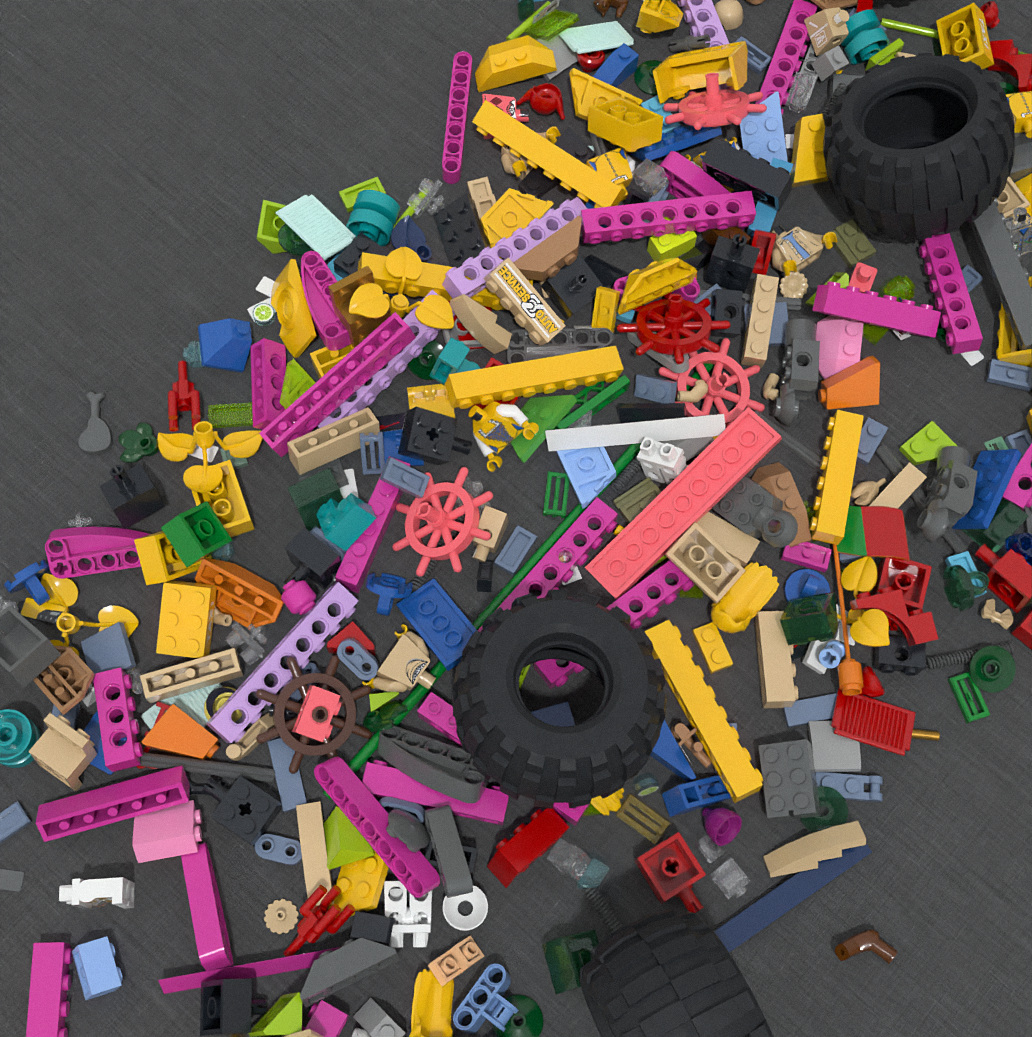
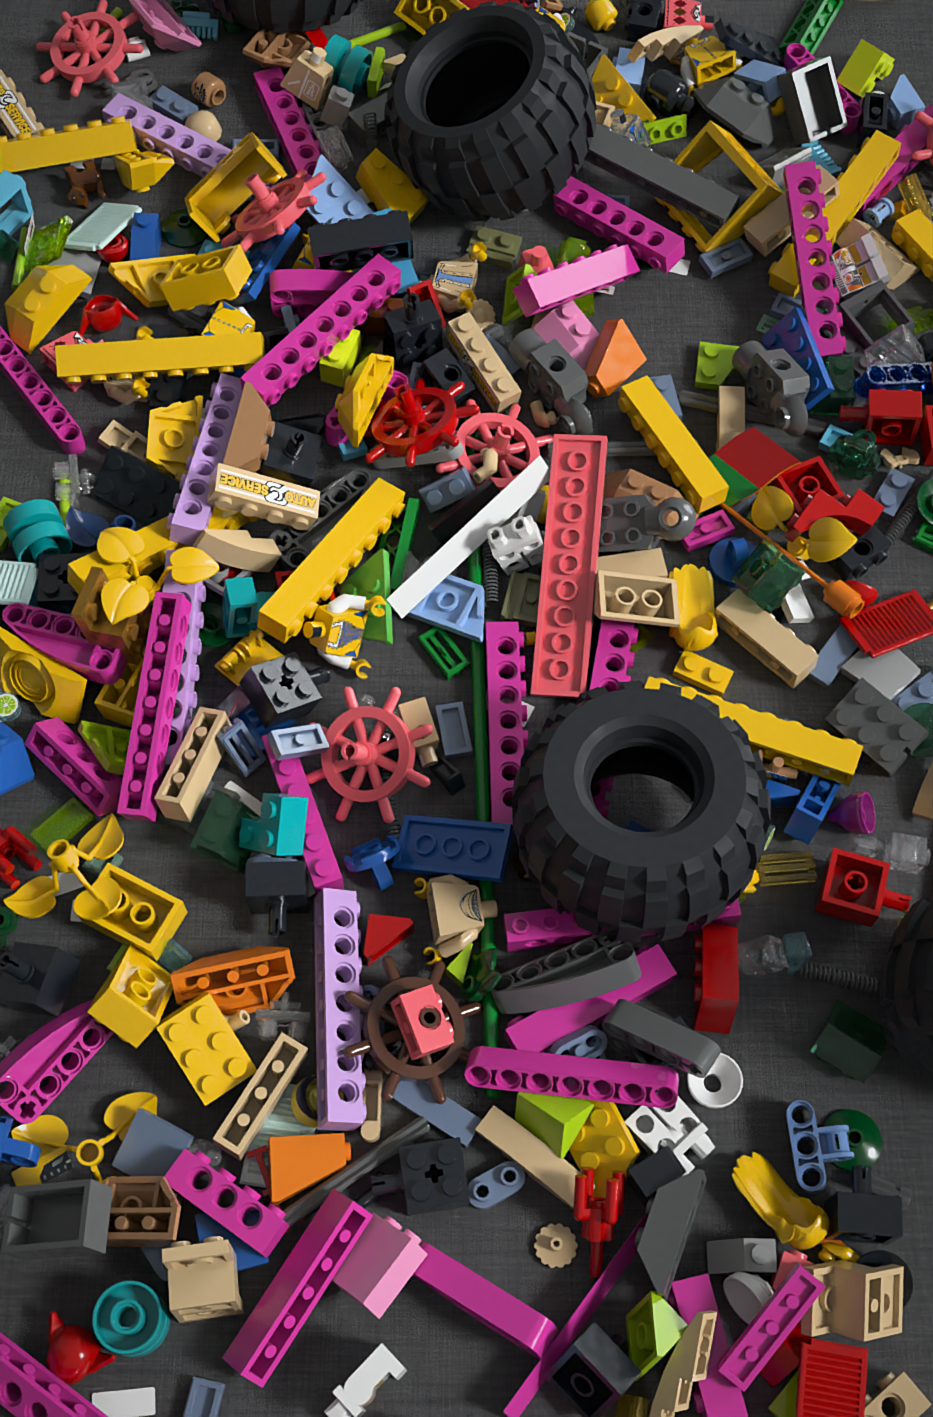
camera: 40 degrees left, 5 degrees down
green brick [161,501,232,568] -> none
dark pink head [281,579,316,616] -> none
sand blue plate [337,638,379,680] -> none
dark grey dish [386,809,430,853] -> none
light nougat slope [428,935,484,987] -> none
yellow plate [591,286,620,333] -> none
clear brick [632,158,669,196] -> none
dark grey pin [670,34,711,53] -> none
light blue bush [819,640,845,668] -> none
tan hand [850,478,886,506] -> none
none -> sand blue plate [874,469,915,522]

